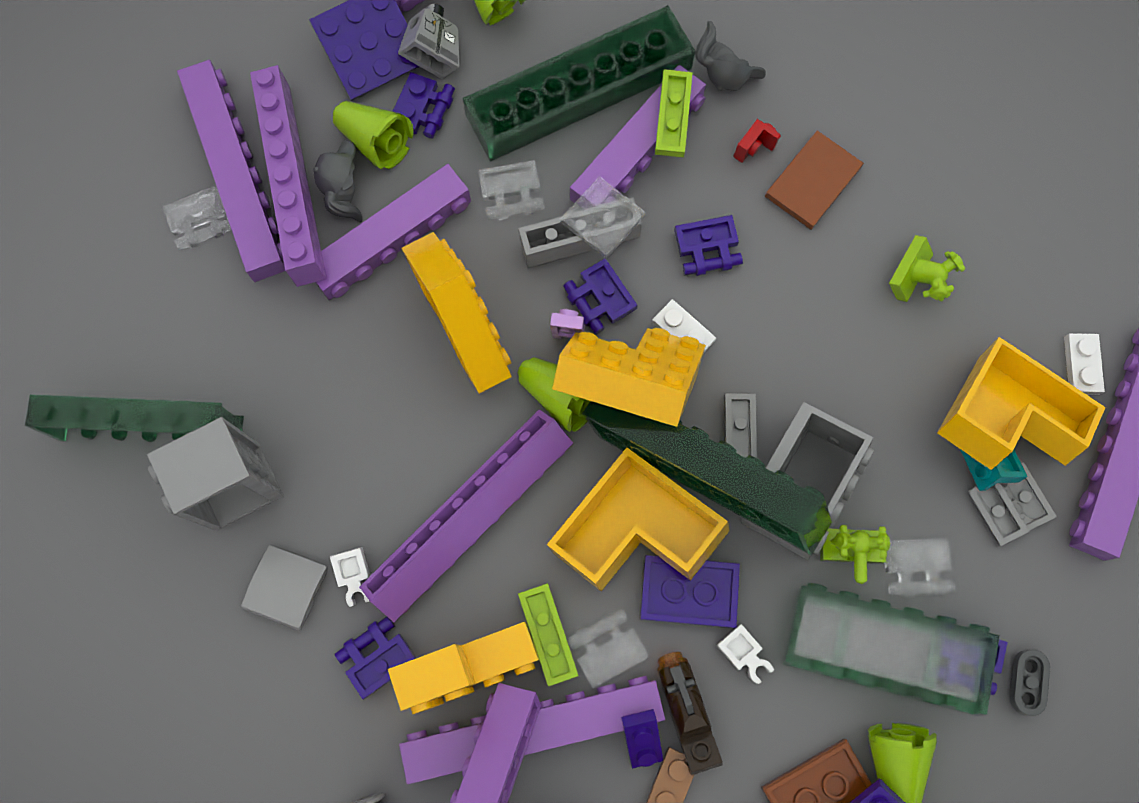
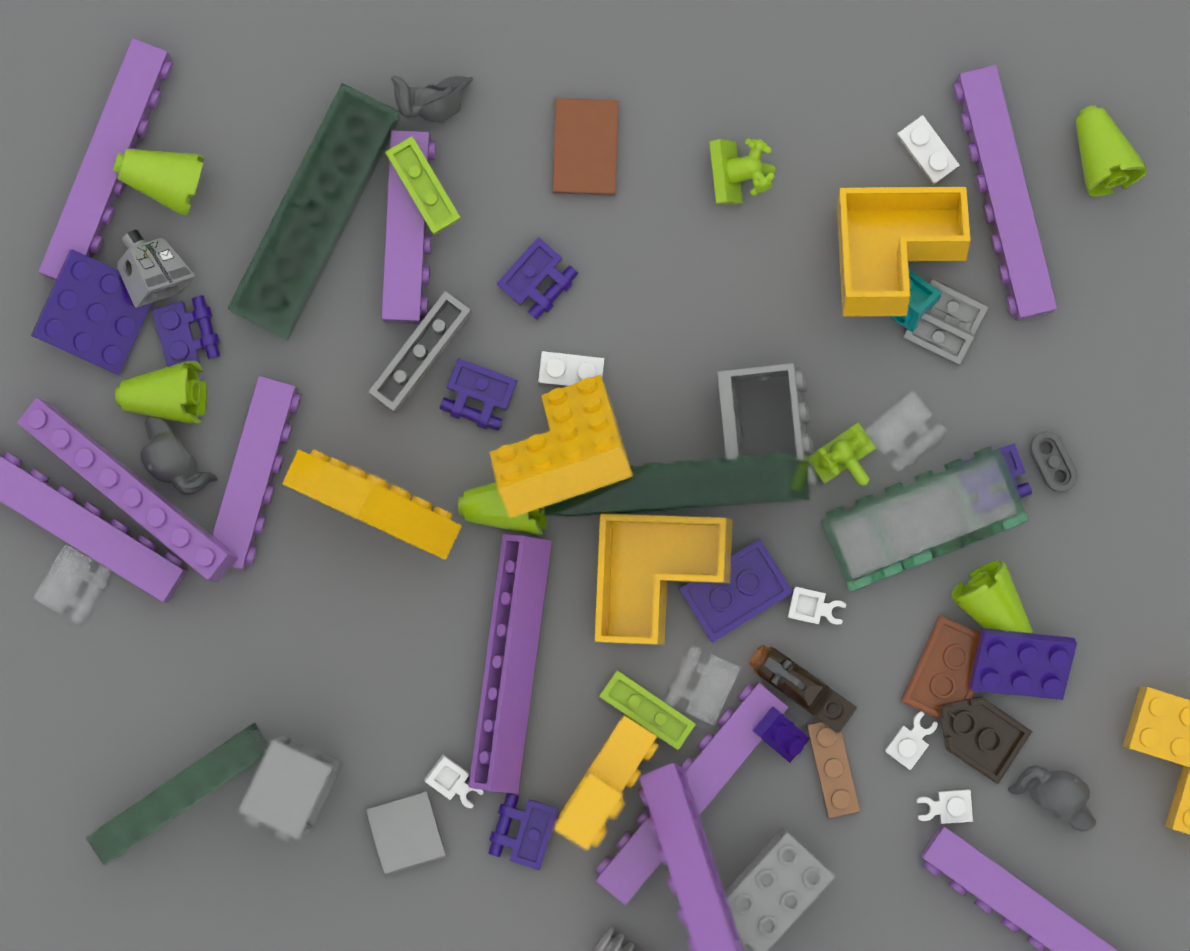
camera: 40 degrees left, 10 degrees up
clear plate [478,160,544,220] -> none
lavender plate [550,309,585,339] -> none
clear tile [560,176,646,259] -> none
light grey plate [724,393,758,486] -> none
red bracket [733,119,781,163] -> none

